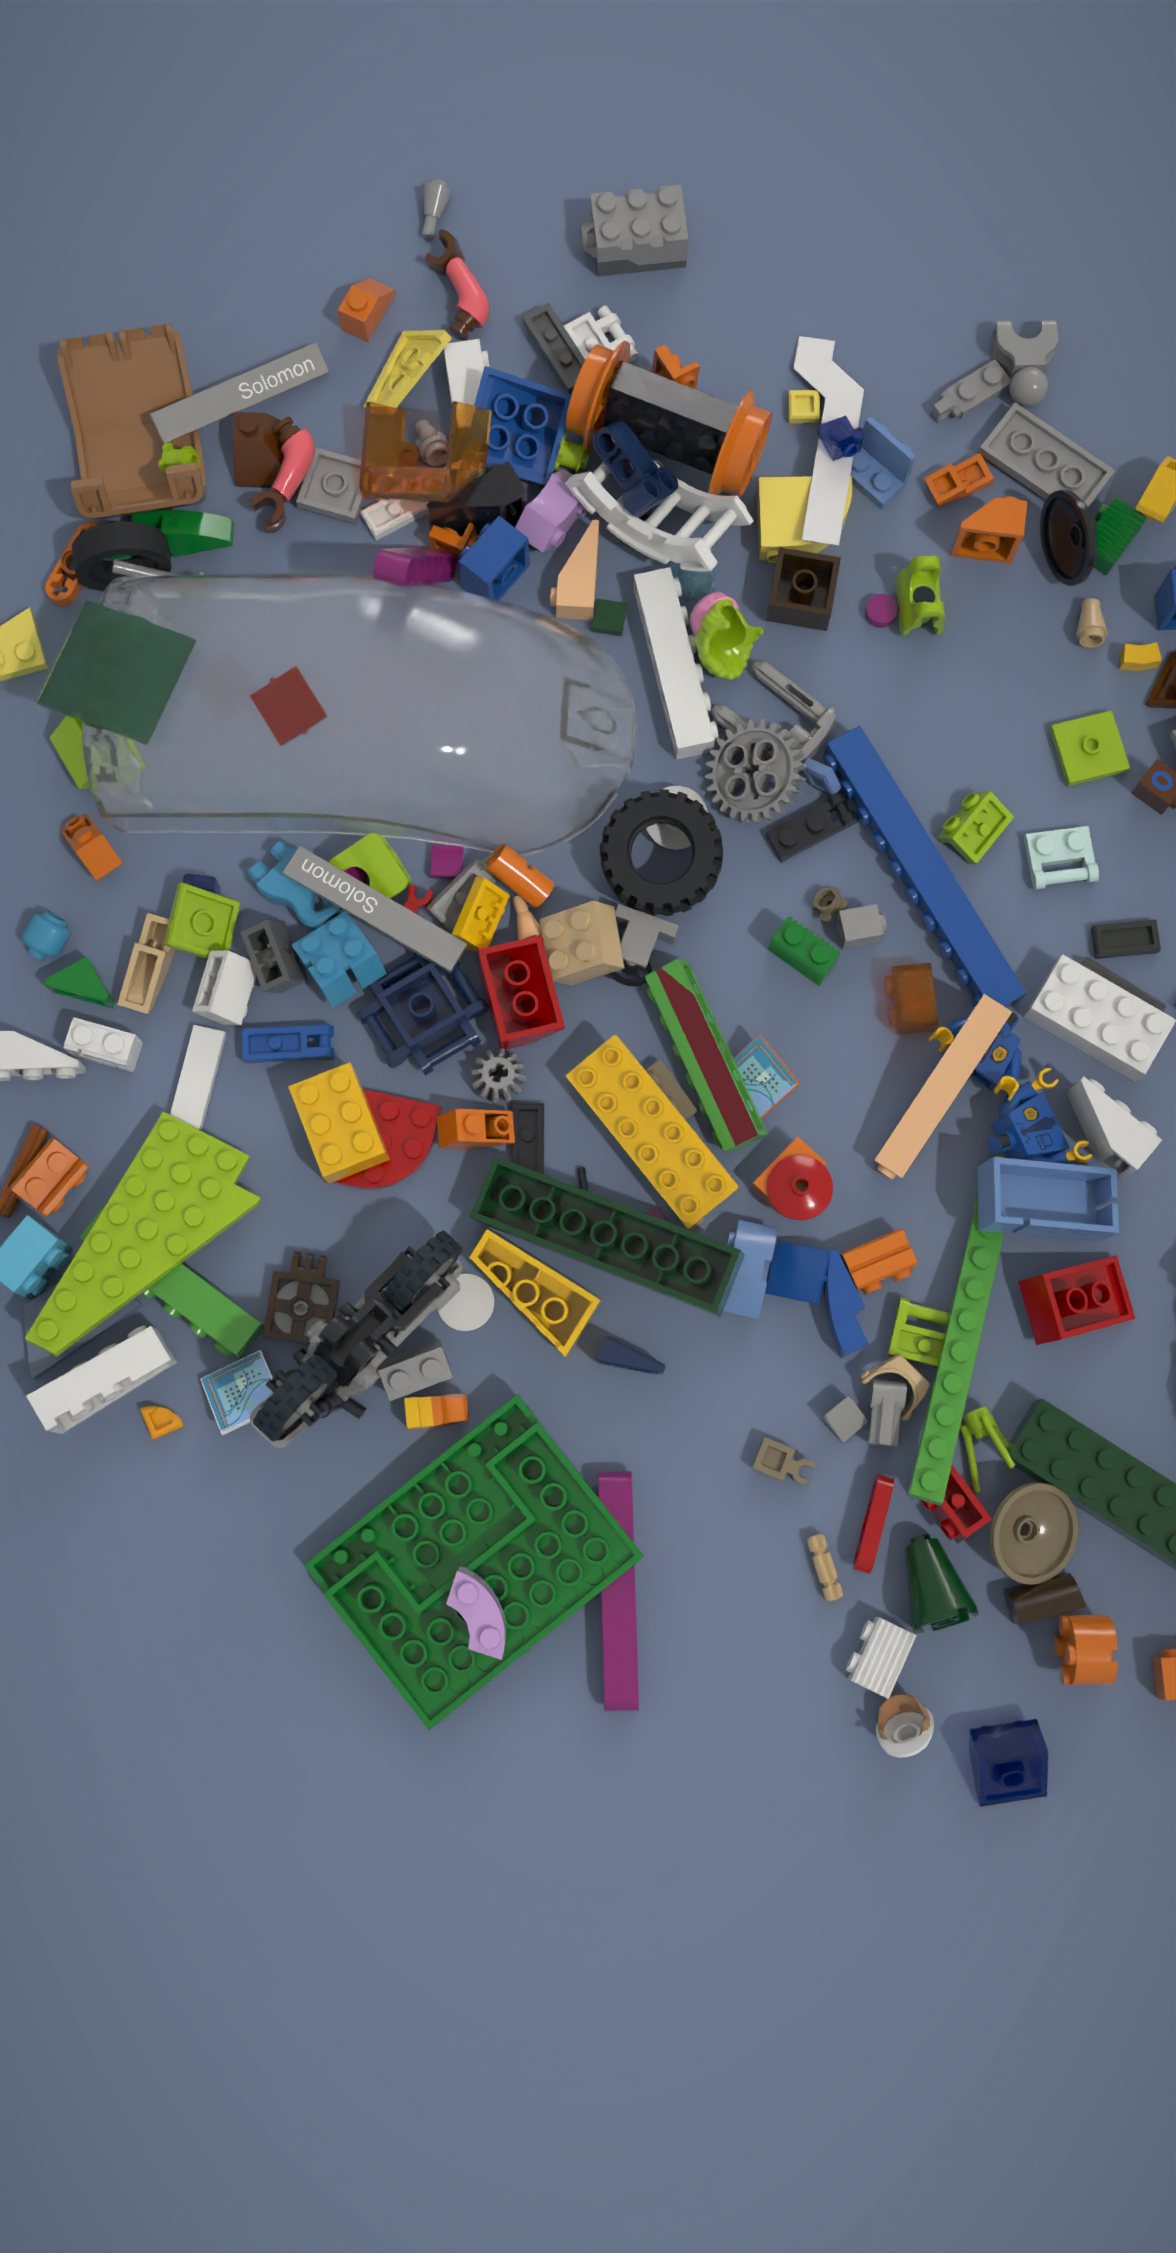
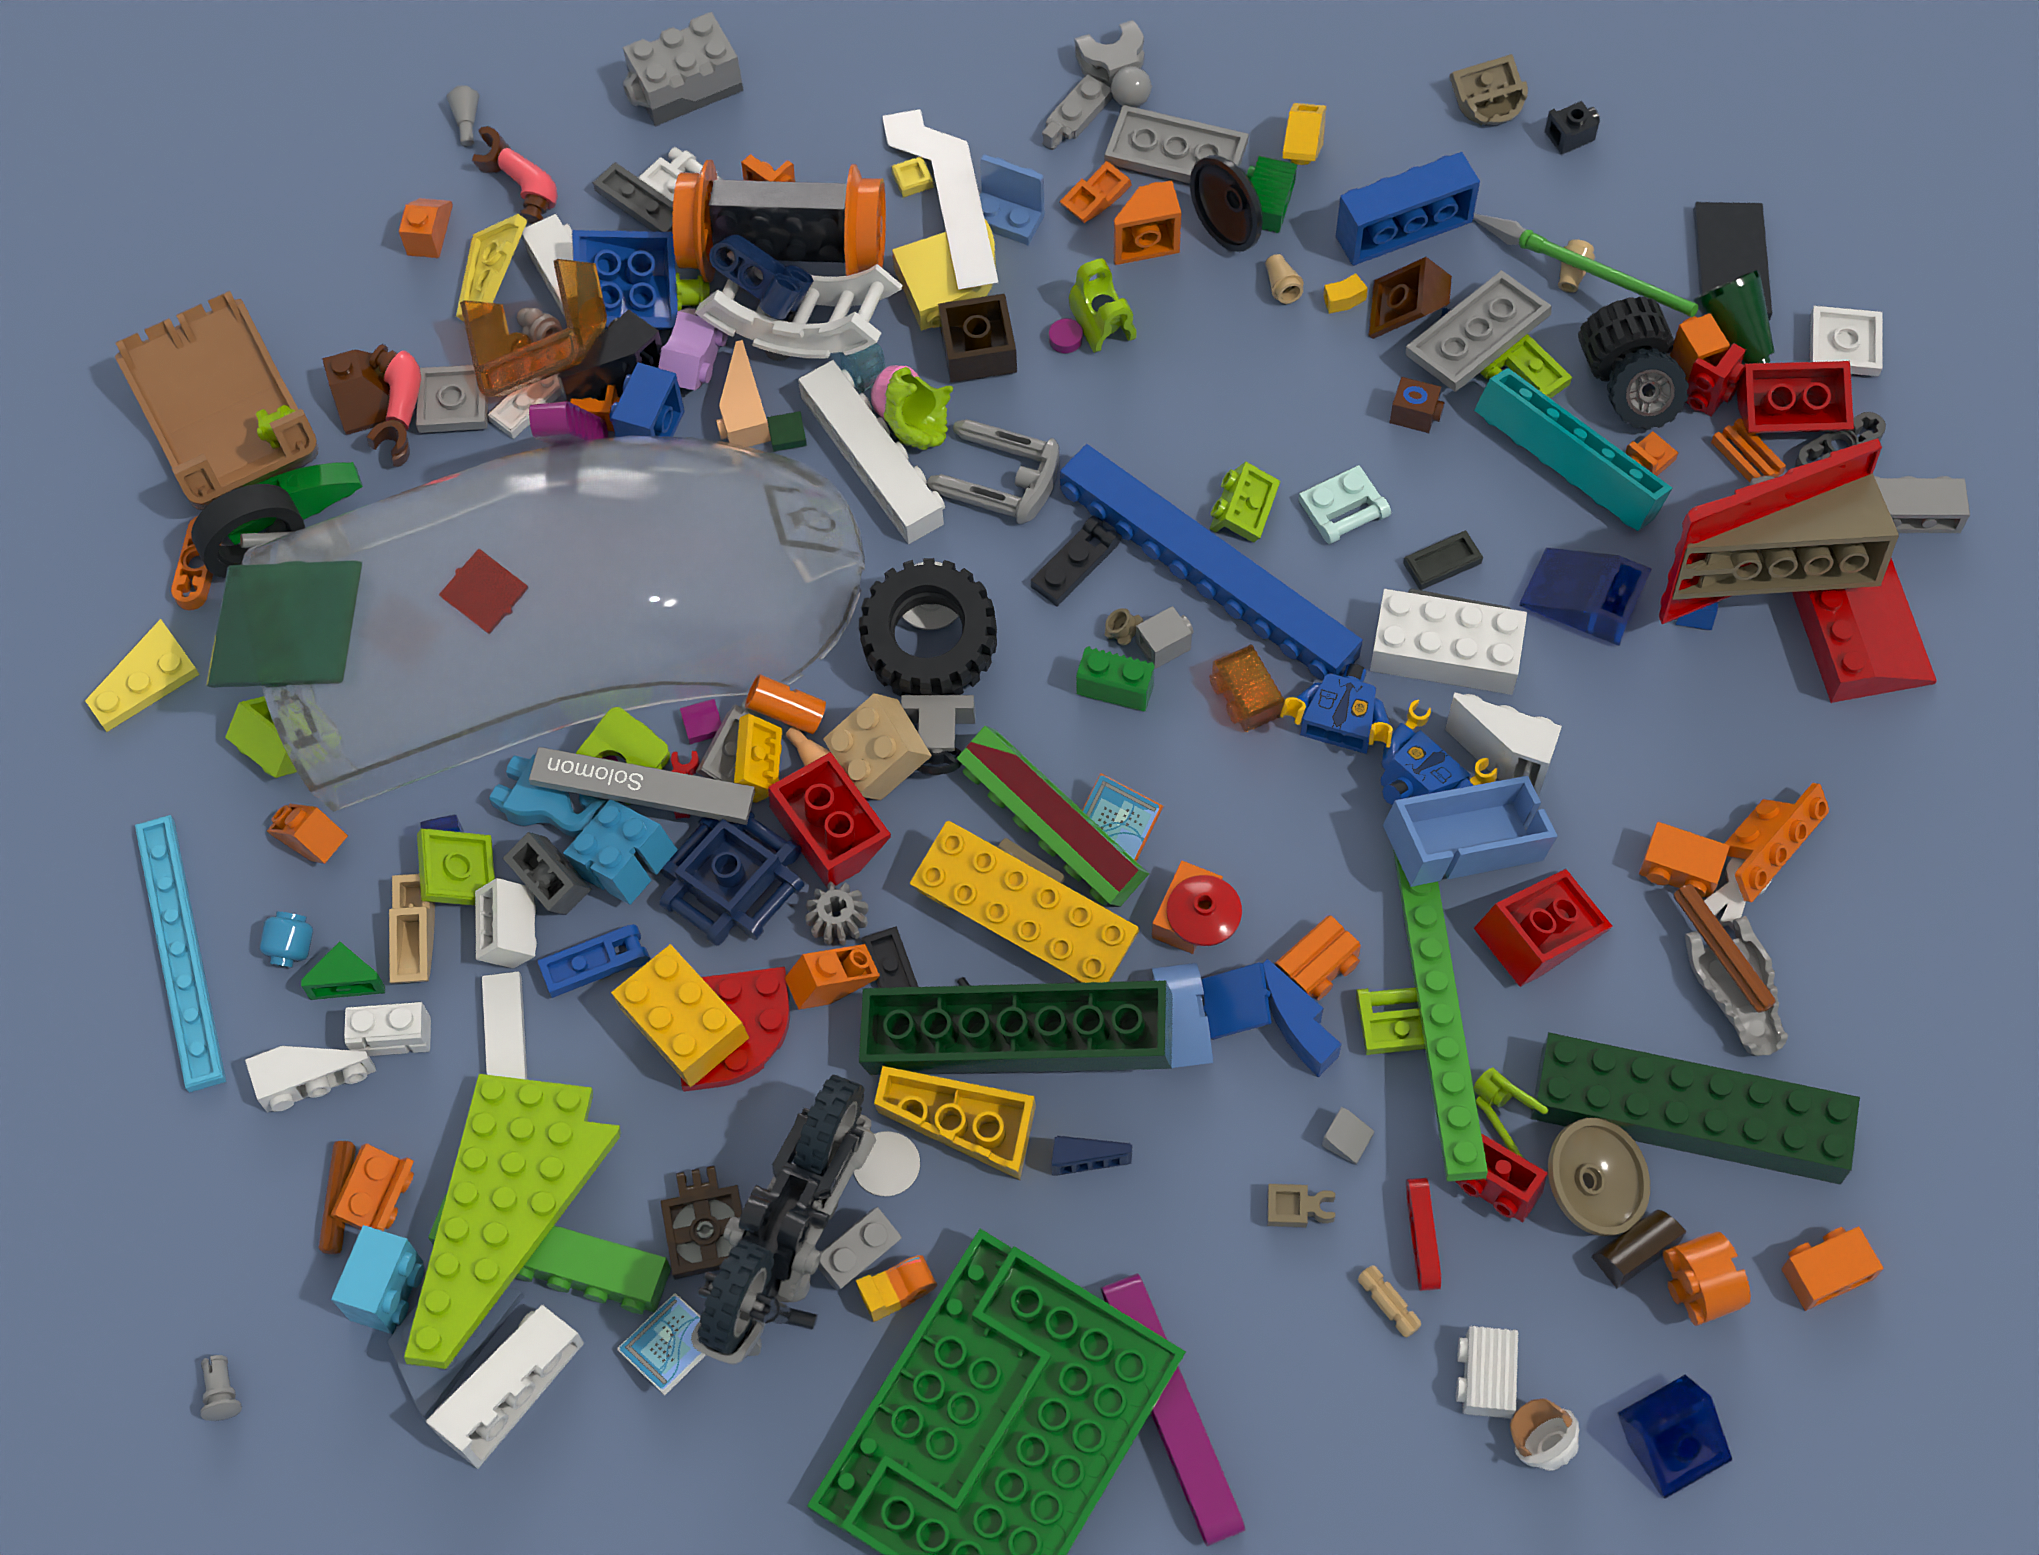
camera: 15 degrees left, 15 degrees down
light orange tile [140,1406,185,1440] -> none
light grey tile [149,342,329,445] -> none
lavender brick [446,1565,506,1660] -> none
light grey gear [705,719,807,824] -> none
medium blue tile [803,758,841,795] -> none
clear blue bracket [817,416,864,461] -> none
tan helmet [860,1354,930,1421] -> none
light grey piece [868,1378,907,1447] -> none
light nougat brick [875,994,1012,1179] -> none
dark green cone [905,1534,979,1633] -> none
lime plate [1050,710,1130,787] -> none

